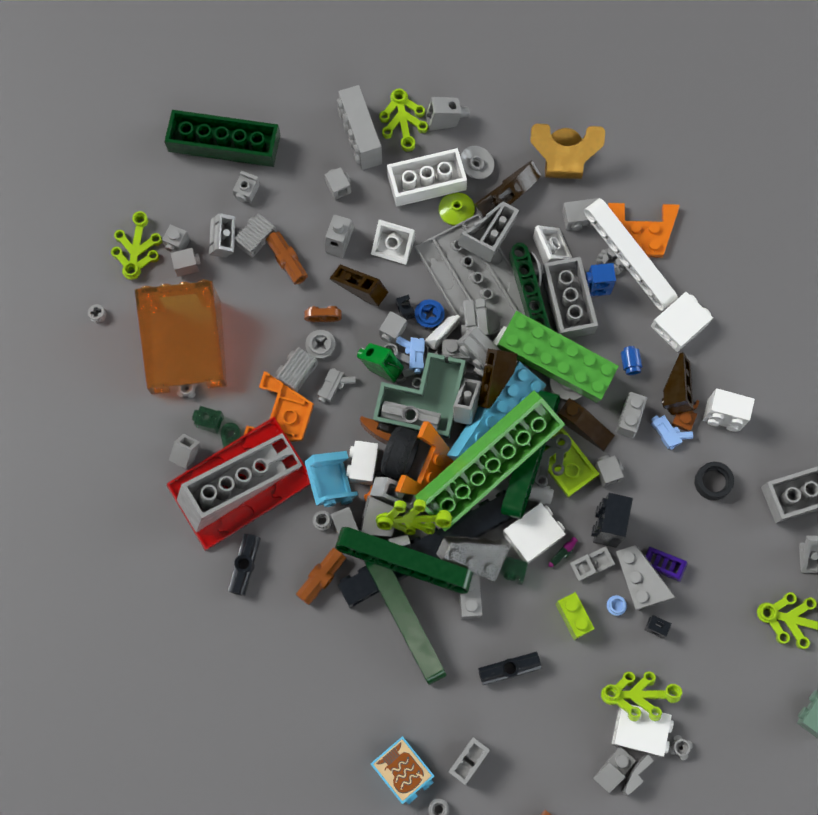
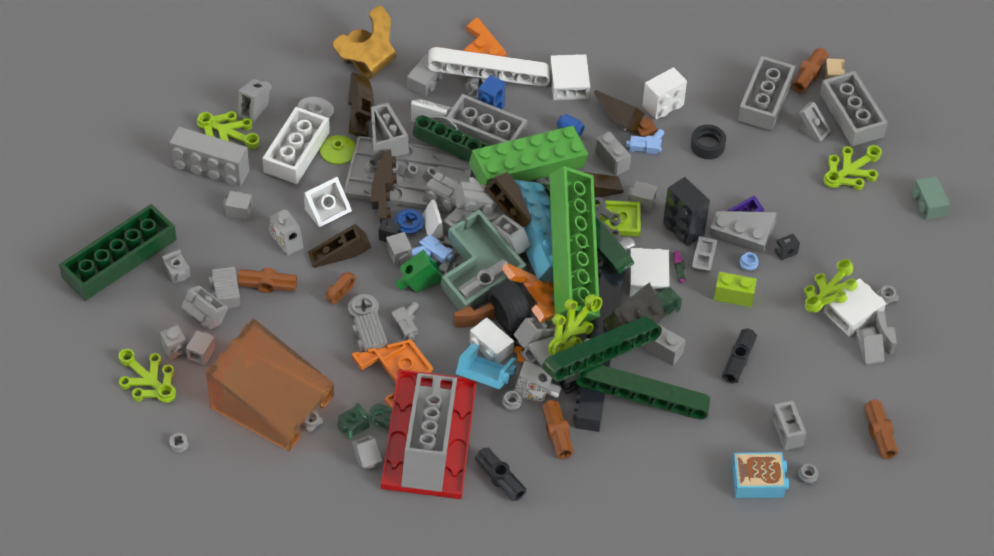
camera: 55 degrees left, 20 degrees down
none -> dark brown slope [371,149,397,226]

